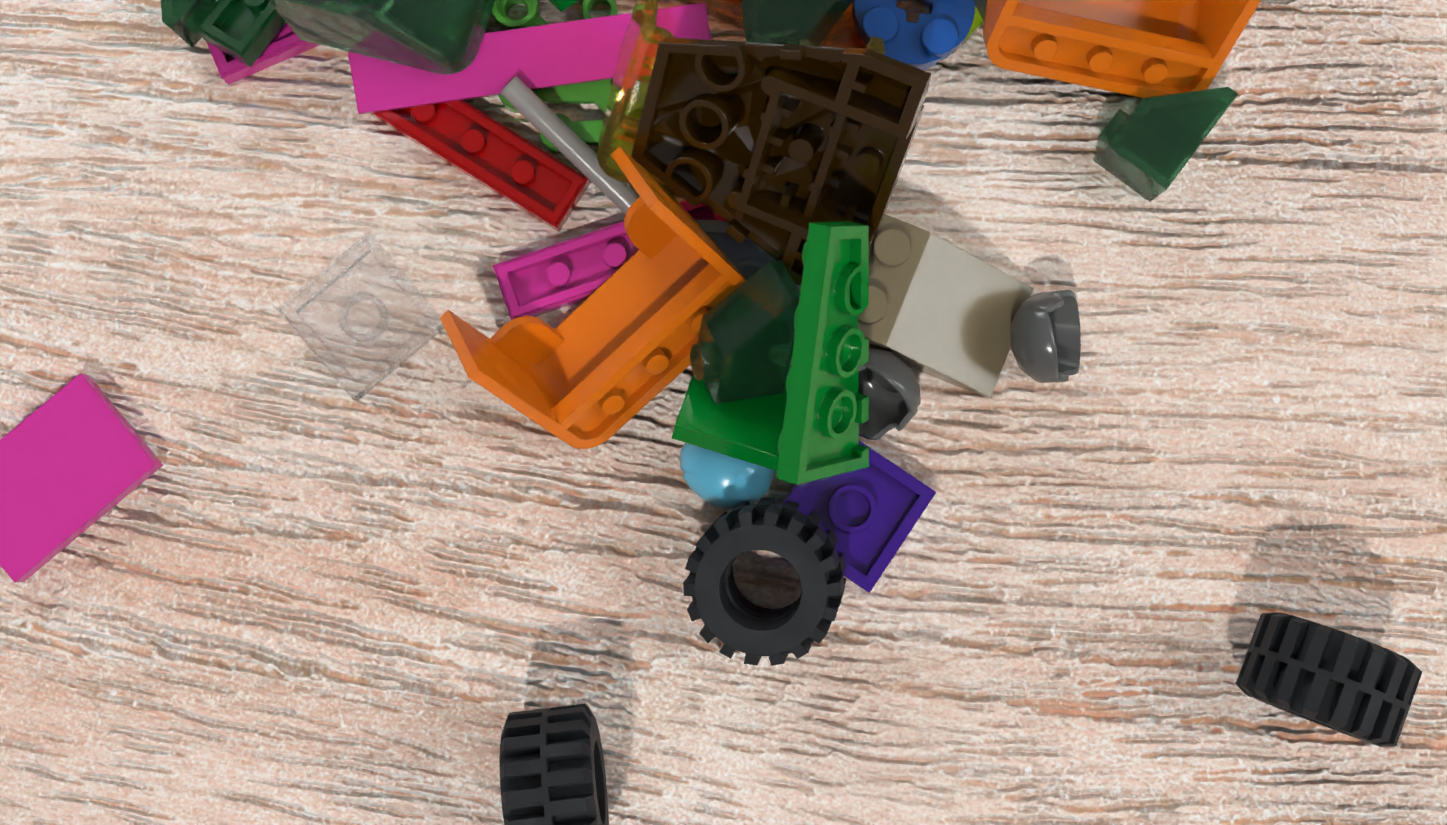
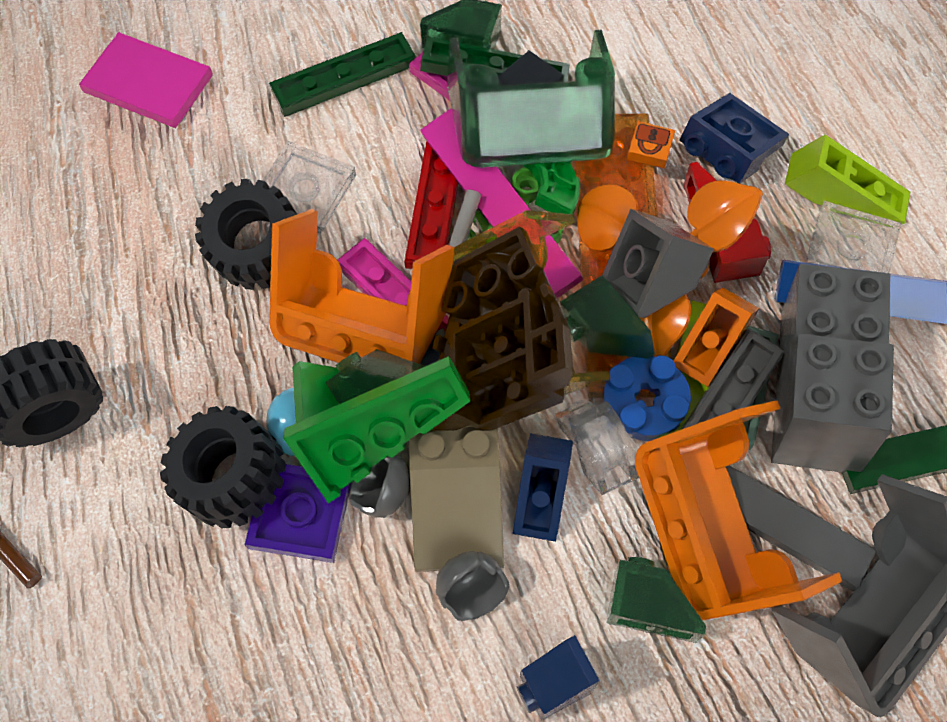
camera: 65 degrees right, 20 degrees down
none -> black tyre [195,179,297,290]
none -> dark green tile [269,32,416,117]
none -> dark blue slope [512,433,573,542]
none -> dark blue slope [516,635,600,720]
none -> clear brick [555,397,639,495]

